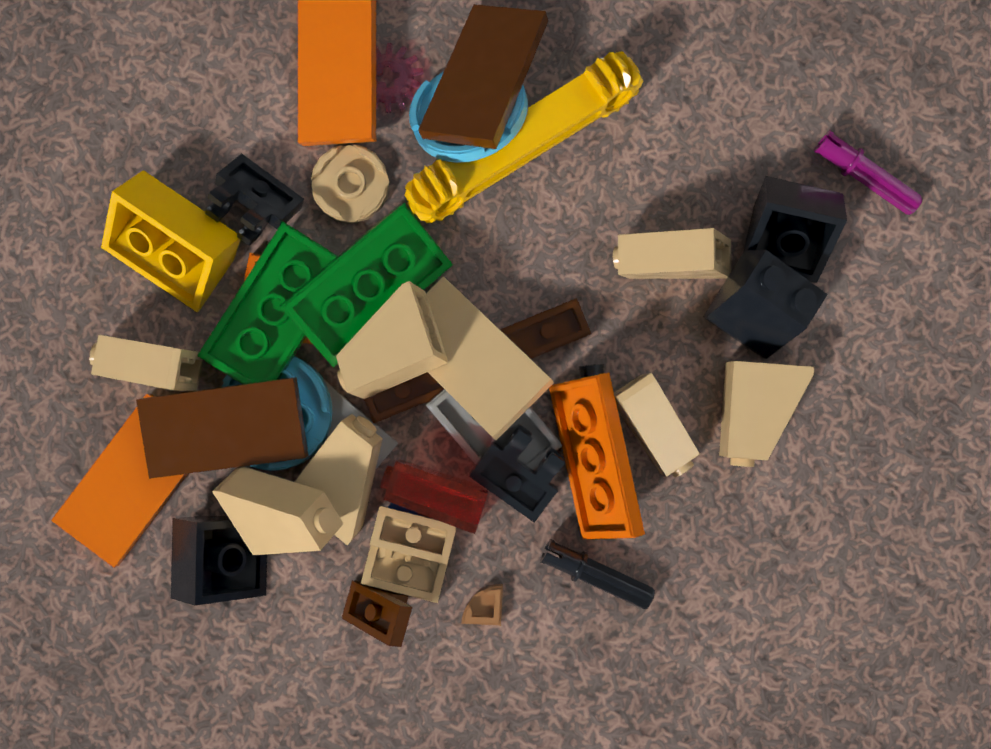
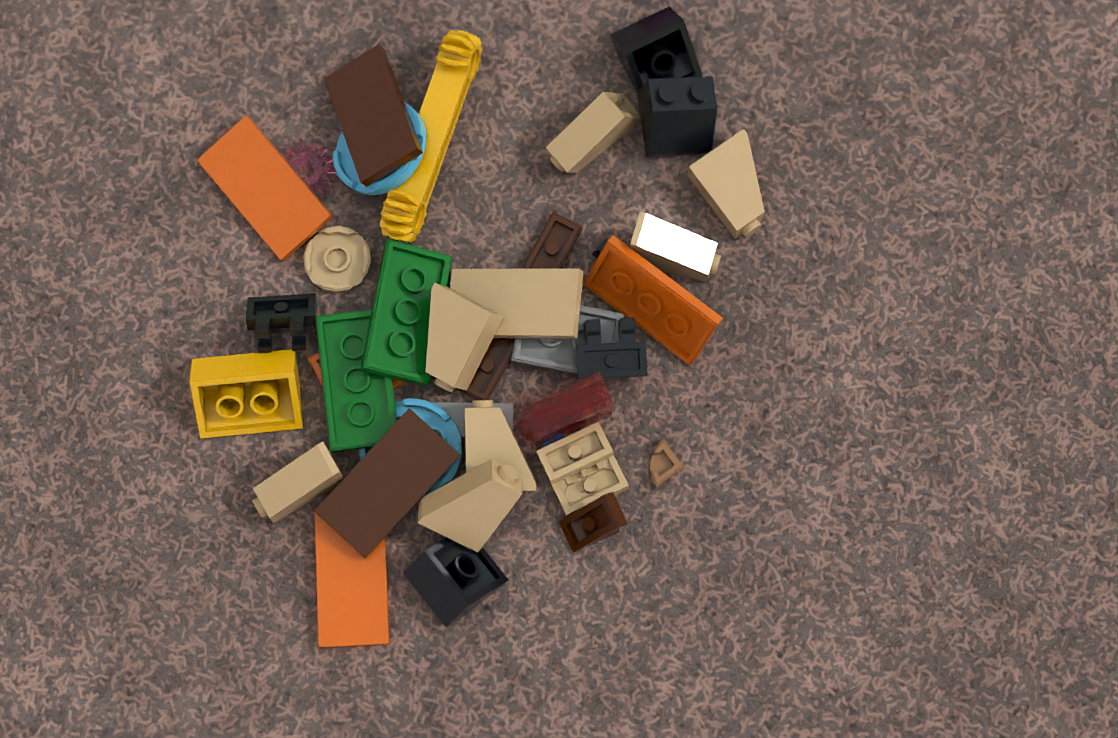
camera: 40 degrees left, 10 degrees down
black axle [540,539,655,609] -> none

